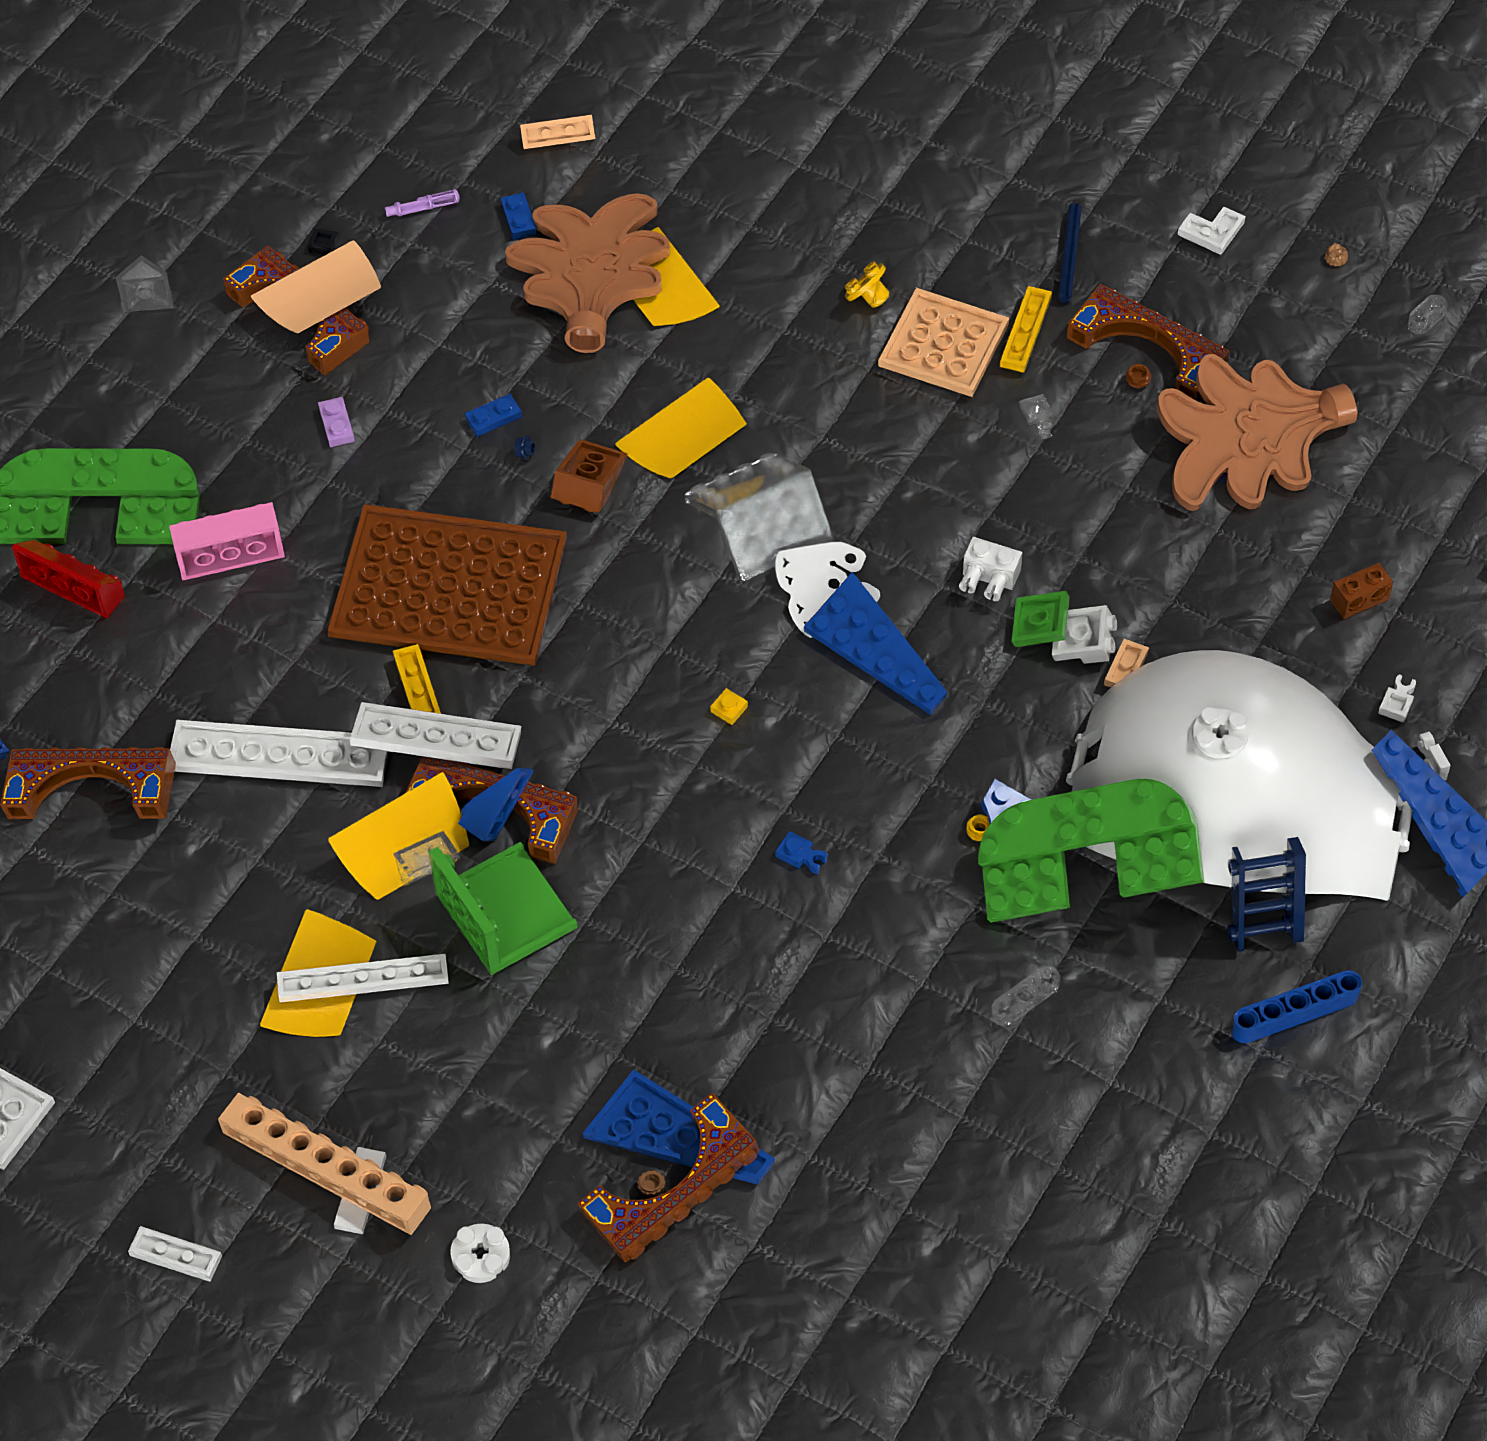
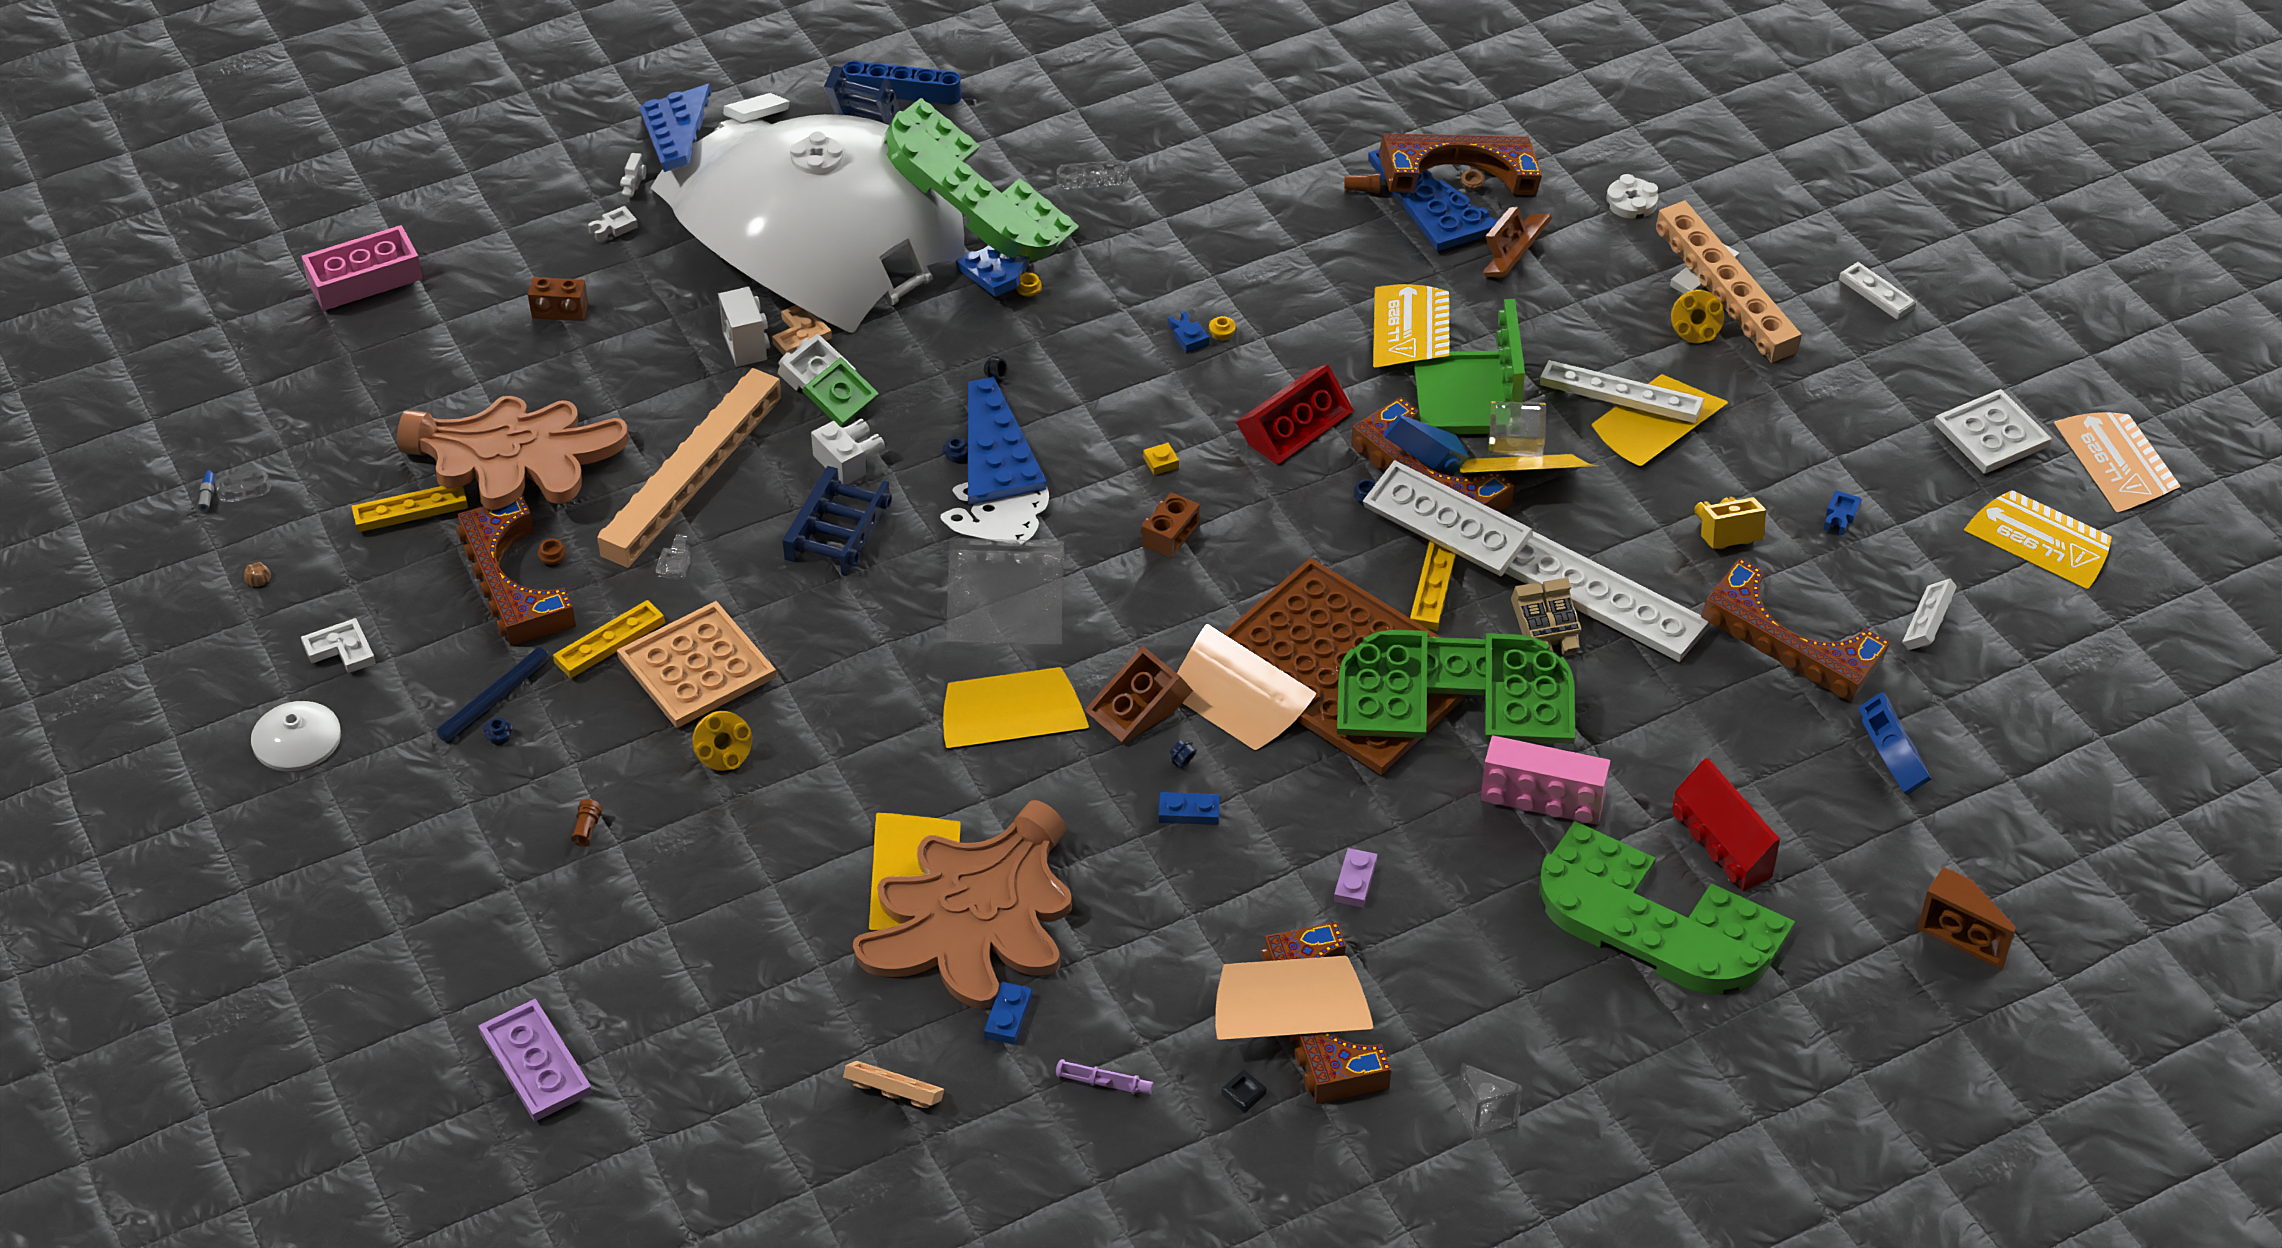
camera: 150 degrees left, 10 degrees down
none -> light grey piece [198,470,215,512]
none -> white dish [251,701,341,771]
none -> yellow plate [352,486,468,532]
none -> lavender plate [478,999,593,1122]
none -> dark blue plate [483,718,513,745]
none -> dark orange pin [571,799,603,846]
none -> light nougat brick [597,368,782,568]
none -> white brick [718,287,770,367]
none -> white tile [723,93,790,123]
none -> dark blue fence [782,466,892,576]
none -> dark blue plate [942,437,968,462]
none -> black plate [984,356,1007,380]
none -> dark orange brick [1141,492,1200,558]
none -> light nougat sticker [1177,624,1316,750]
none -> yellow plate [1209,316,1236,341]
none -> red slope [1236,364,1354,464]
none -> bright green plate [1337,630,1575,744]
none -> dark orange pin [1344,173,1381,194]
none -> dark blue plate [1353,479,1376,503]
none -> yellow sticker [1373,284,1449,368]
none -> dark orange bracket [1483,207,1552,278]
none -> tan hips [1511,577,1581,656]
none -> yellow plate [1671,290,1724,343]
none -> yellow brick [1694,497,1766,549]
none -> blue plate [1823,490,1862,536]

